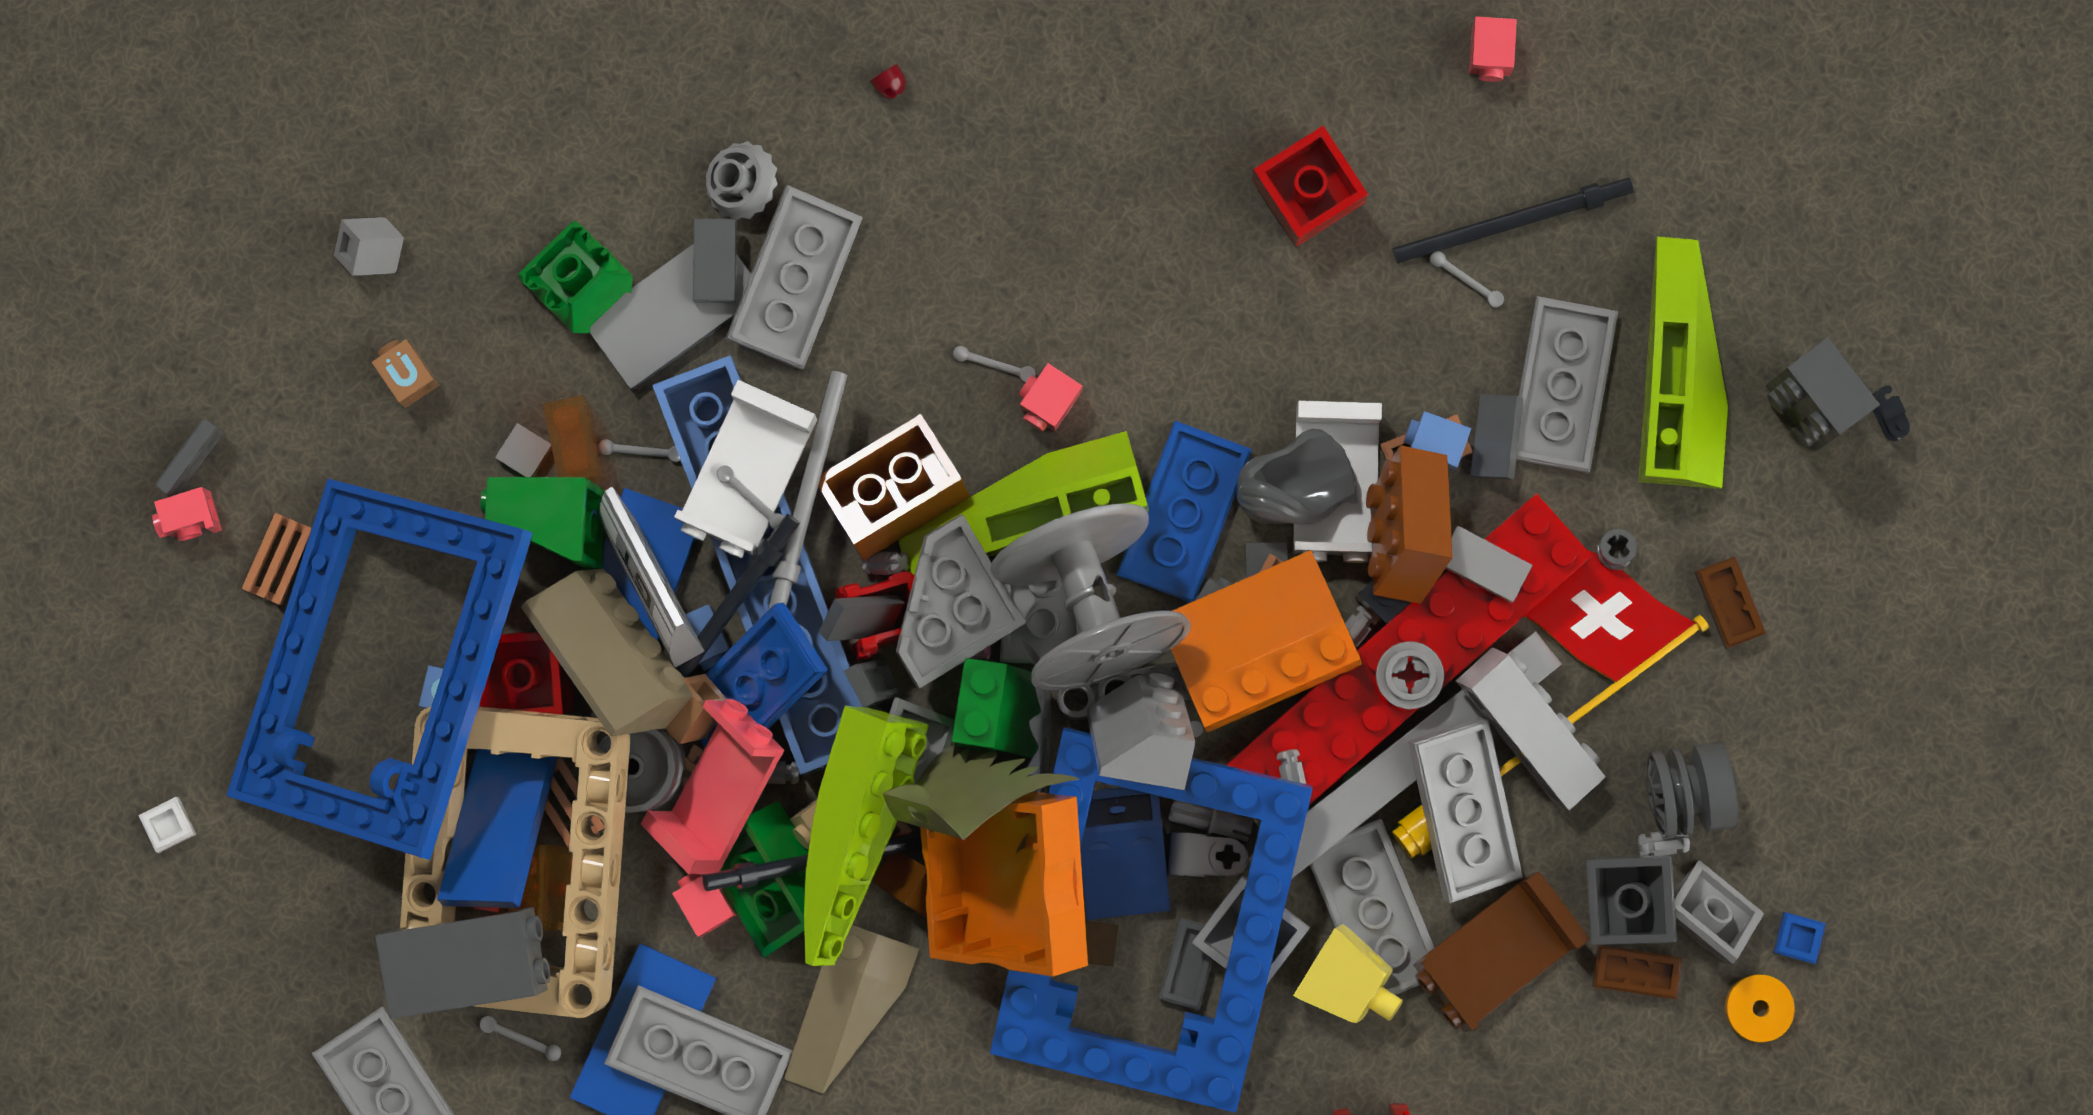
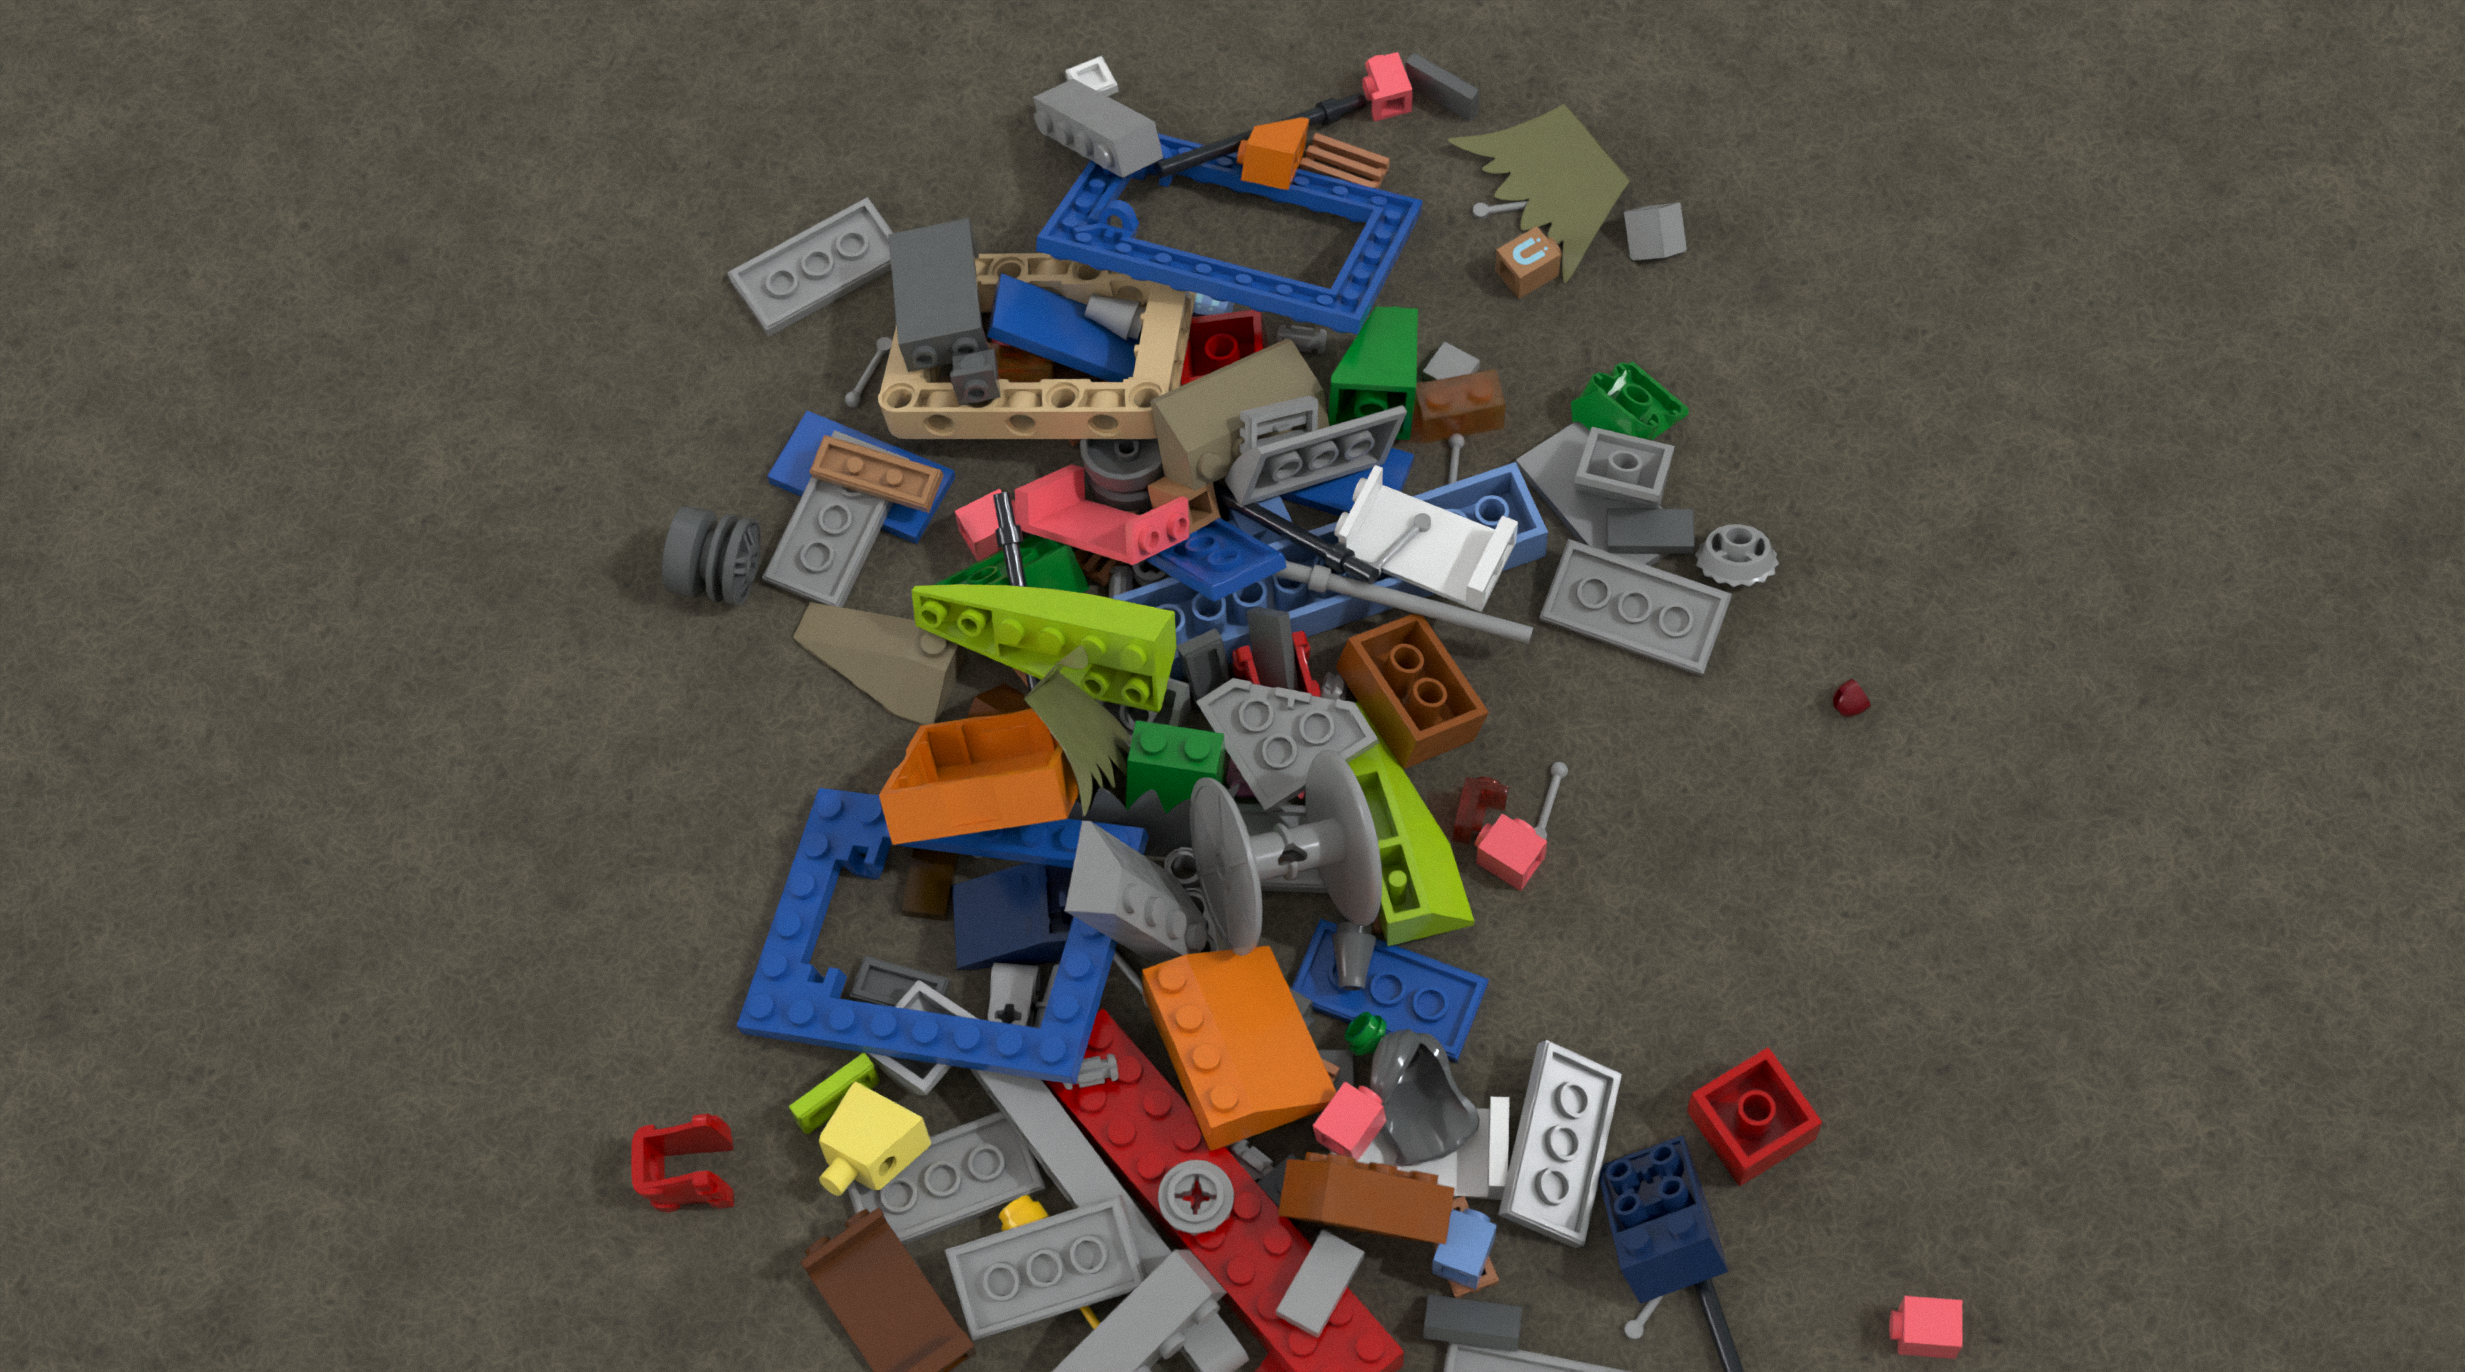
camera: 90 degrees right, 20 degrees down
none -> lime tile [789,1053,880,1135]
none -> medium nougat tile [809,435,944,513]
none -> dark grey bracket [950,349,1001,406]
none -> light grey brick [1033,78,1163,178]
none -> light grey cone [1085,293,1146,341]
none -> black bar [1154,93,1366,178]
none -> orange slope [1237,117,1309,190]
none -> light grey tile [1240,395,1318,454]
none -> coral brick [1313,1082,1386,1162]
none -> dark grey cone [1332,922,1377,991]
none -> green plate [1344,1012,1387,1056]
none -> olive piece [1447,104,1632,283]
none -> clear red bracket [1452,776,1509,844]
none -> light grey hinge [1473,200,1529,219]
none -> light grey tile [1498,1040,1622,1248]
none -> light grey slope [1574,427,1675,509]
none -> dark blue slope [1599,1135,1729,1304]

